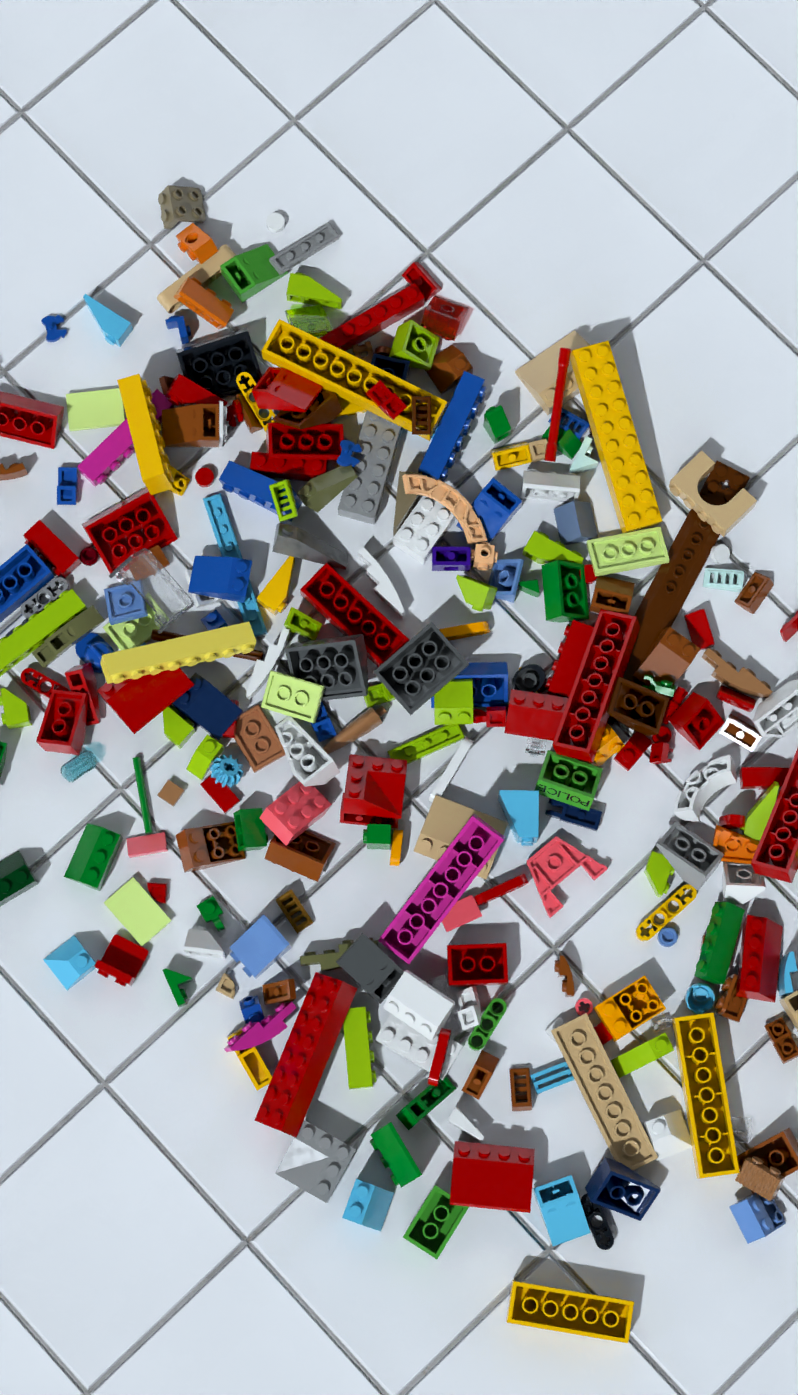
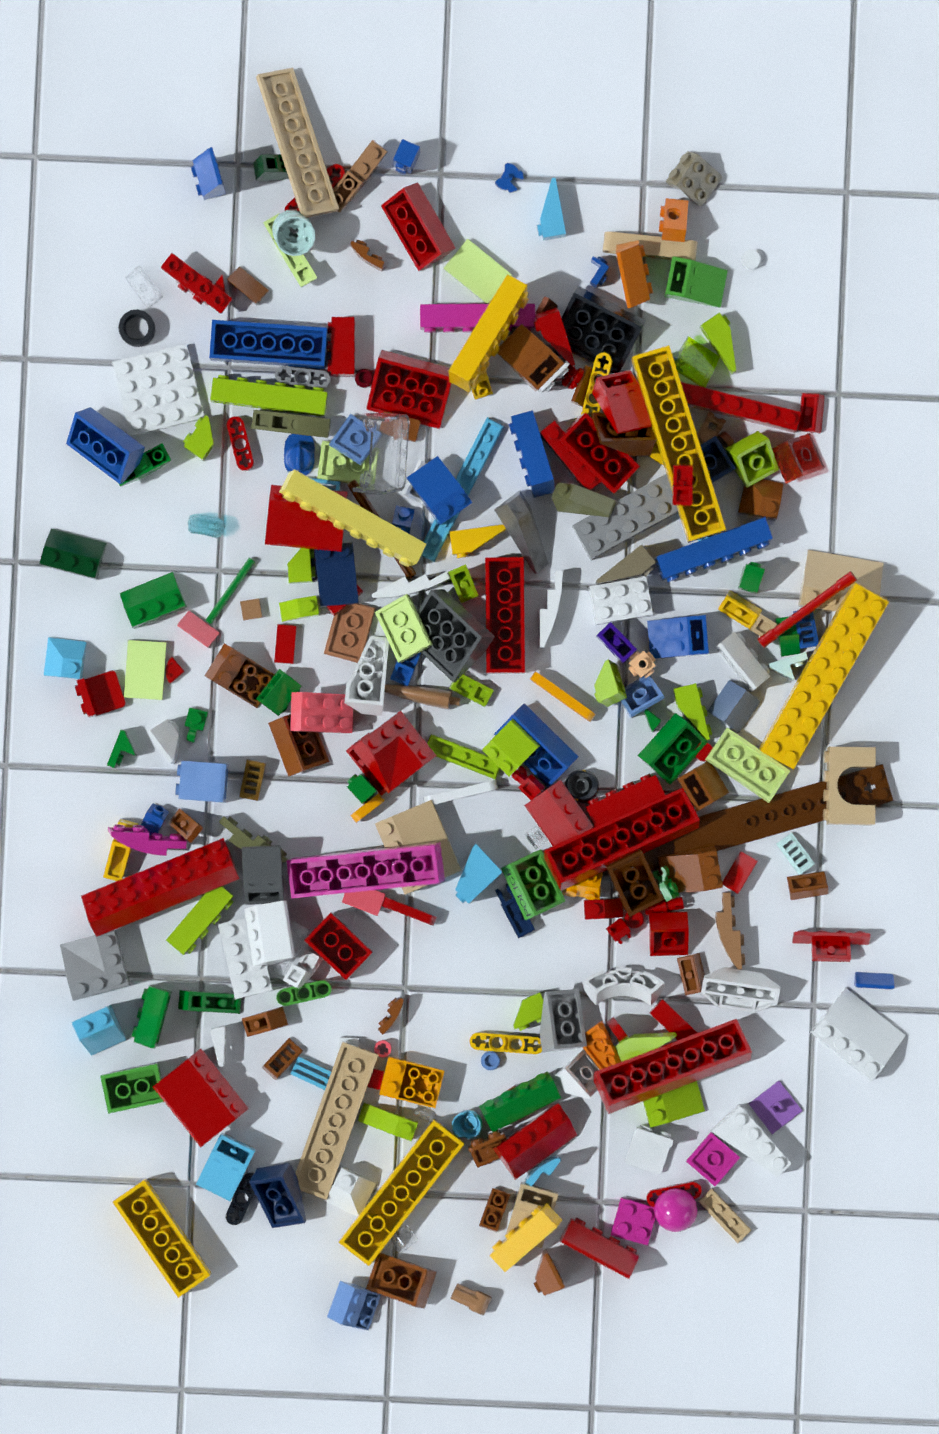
camera: 45 degrees right, 10 degrees up
red slope [36,689,88,755] -> none
blue slope [57,467,78,505] -> none
red slope [65,662,101,726] -> none
red tile [195,468,214,487] -> none
medium azure gear [210,754,243,788] -> none
tan tile [216,973,235,999] -> none
light grey tile [269,222,339,275] -> none
lime slope [269,479,298,522] -> none
blue piece [336,440,362,467] -> none
dark grey slope [373,622,469,715] -> none
light nougat tile [402,474,487,544] -> none
reddish brown slope [411,396,431,435] -> none
red beam [428,1028,451,1087] -> none
coral wing [526,836,608,918] -> none
white tile [710,544,730,563] -> none
red slope [716,685,756,712] -> none
medium nougat brick [735,1156,785,1201] -> none

